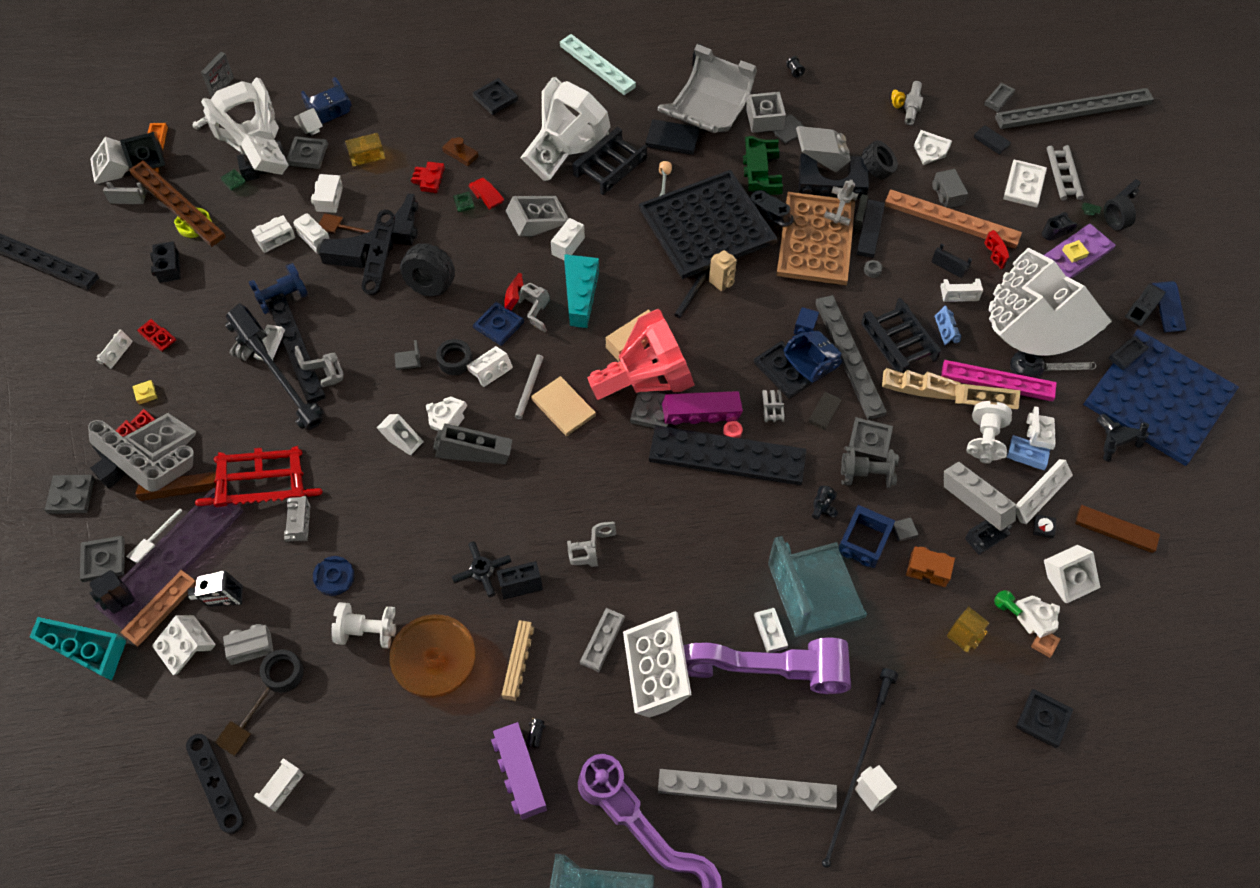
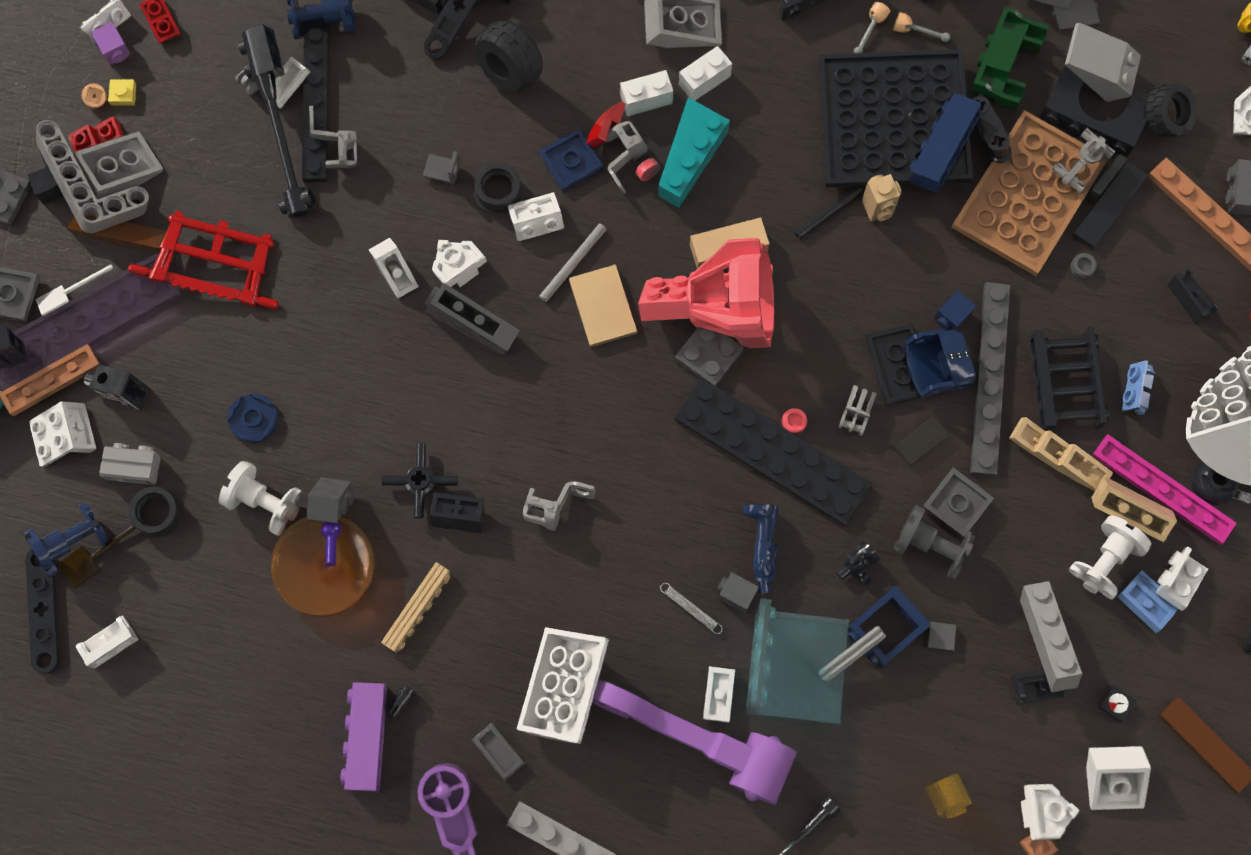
camera: 25 degrees right, 15 degrees up
light grey hinge [284,496,310,542] -> none
light grey tile [580,608,625,672] -> none
magenta brick [662,391,743,425] -> none
dark orange brick [906,546,955,587] -> none
white hinge [940,279,983,302] -> none
green plate [994,590,1023,617] -> none
white plate [1016,459,1073,524] -> none
none -> dark blue piece [23,503,107,578]
none -> light nougat tile [82,83,107,108]
none -> medium lavender brick [91,22,131,65]
none -> dark grey brick [307,477,354,523]
none -> dark purple bar [321,522,342,567]
none -> dark grey tile [471,723,525,781]
none -> white brick [620,70,673,116]
none -> coral tile [636,158,660,182]
none -> white piece [660,583,722,634]
none -> dark grey brick [717,572,759,613]
none -> dark blue piece [743,505,779,593]
none -> light grey axle [818,626,886,682]
none -> hinge [893,12,950,42]
none -> dark blue brick [909,93,981,194]

